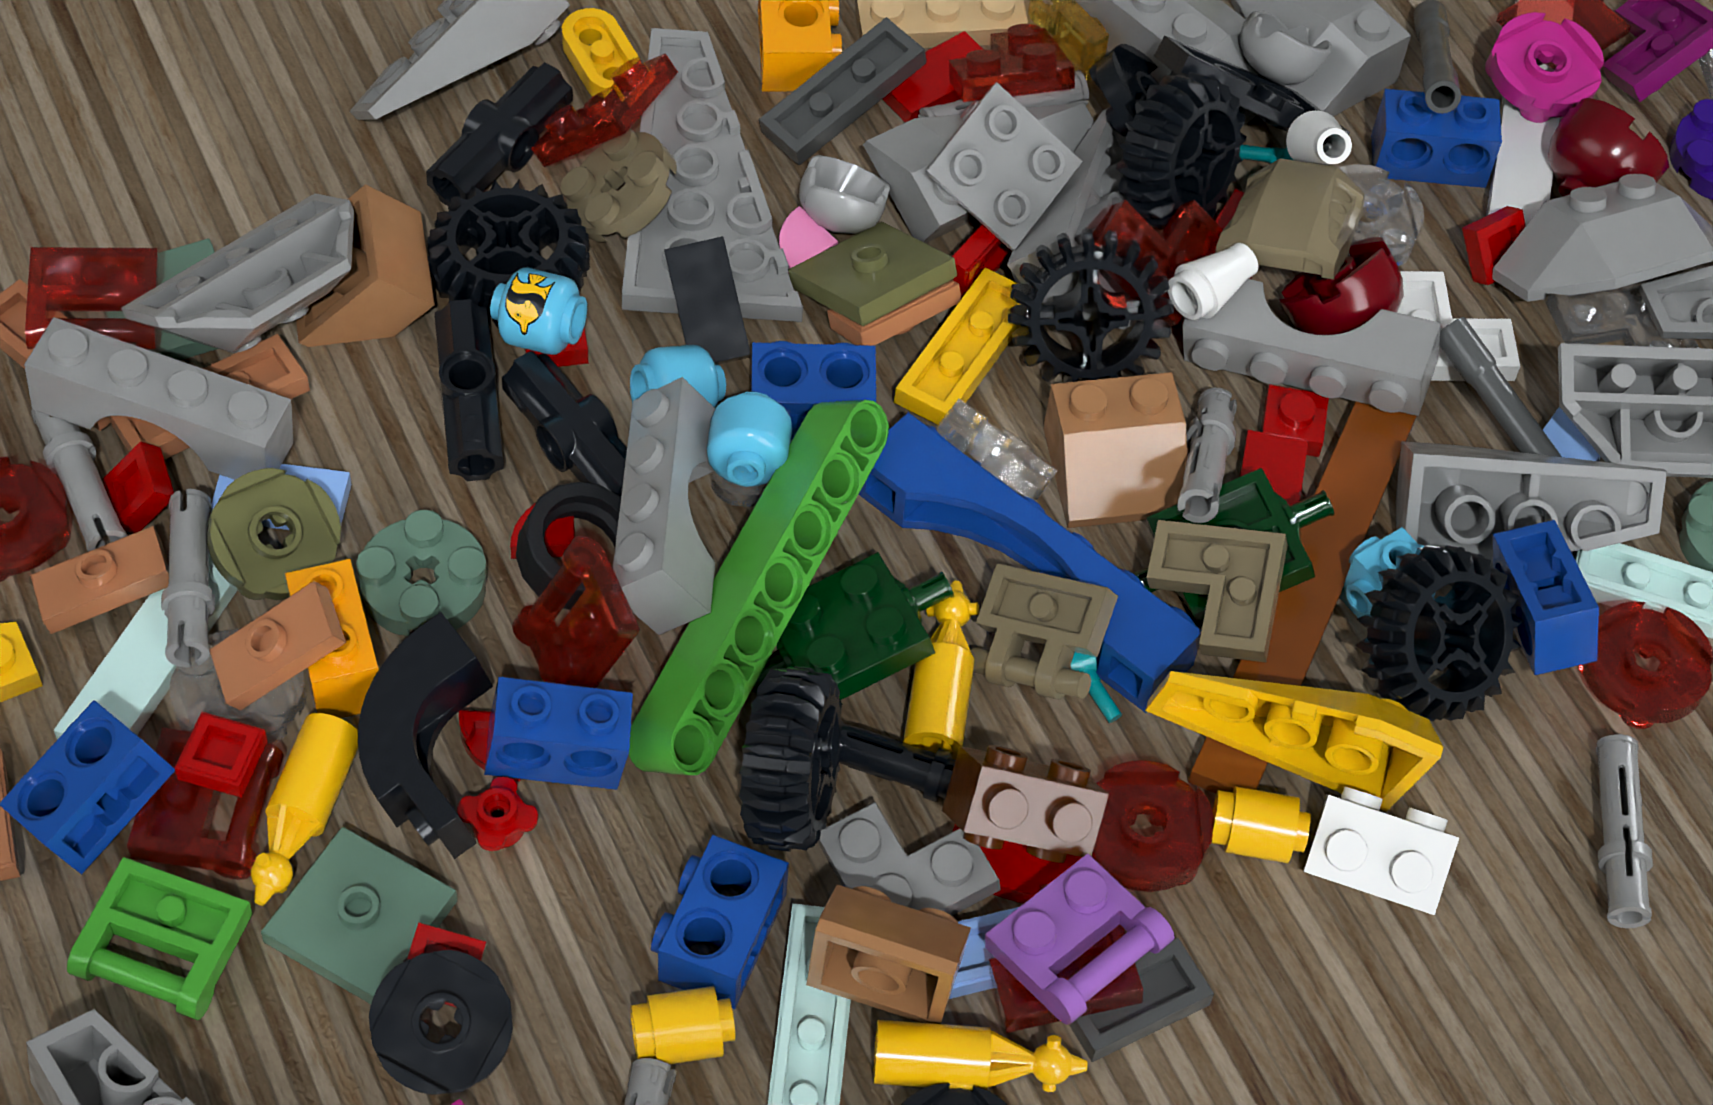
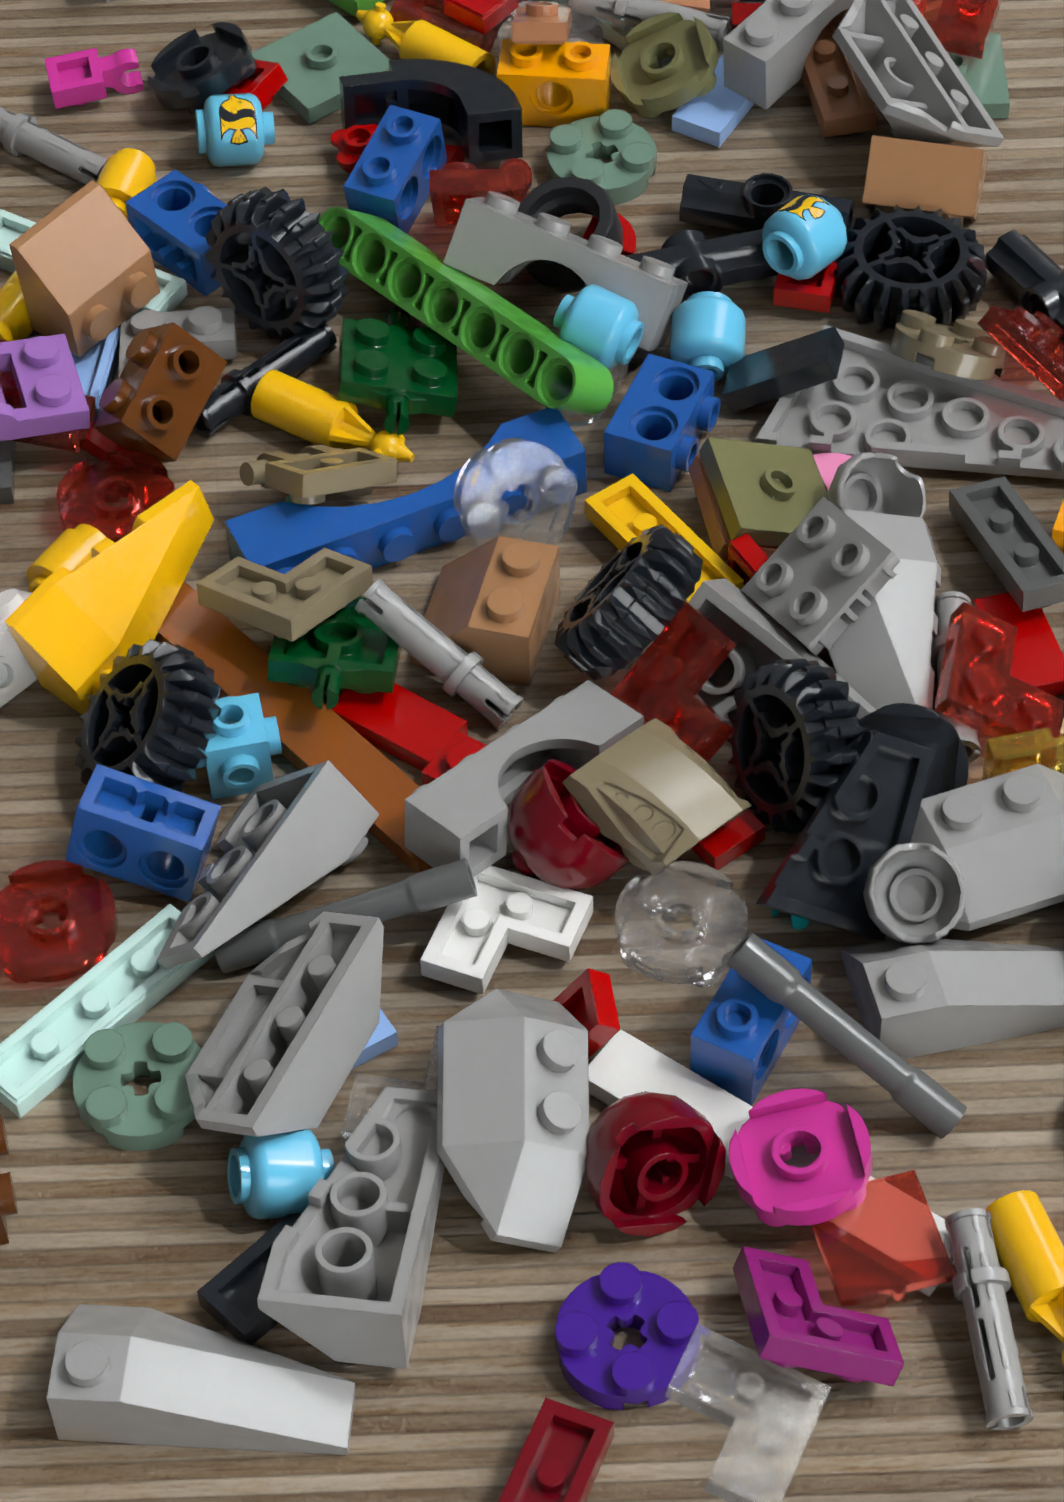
camera: 120 degrees right, 5 degrees down
white cone [1168,243,1258,320] -> none
white cone [1286,110,1352,165] -> none
none -> medium azure head [195,93,275,167]

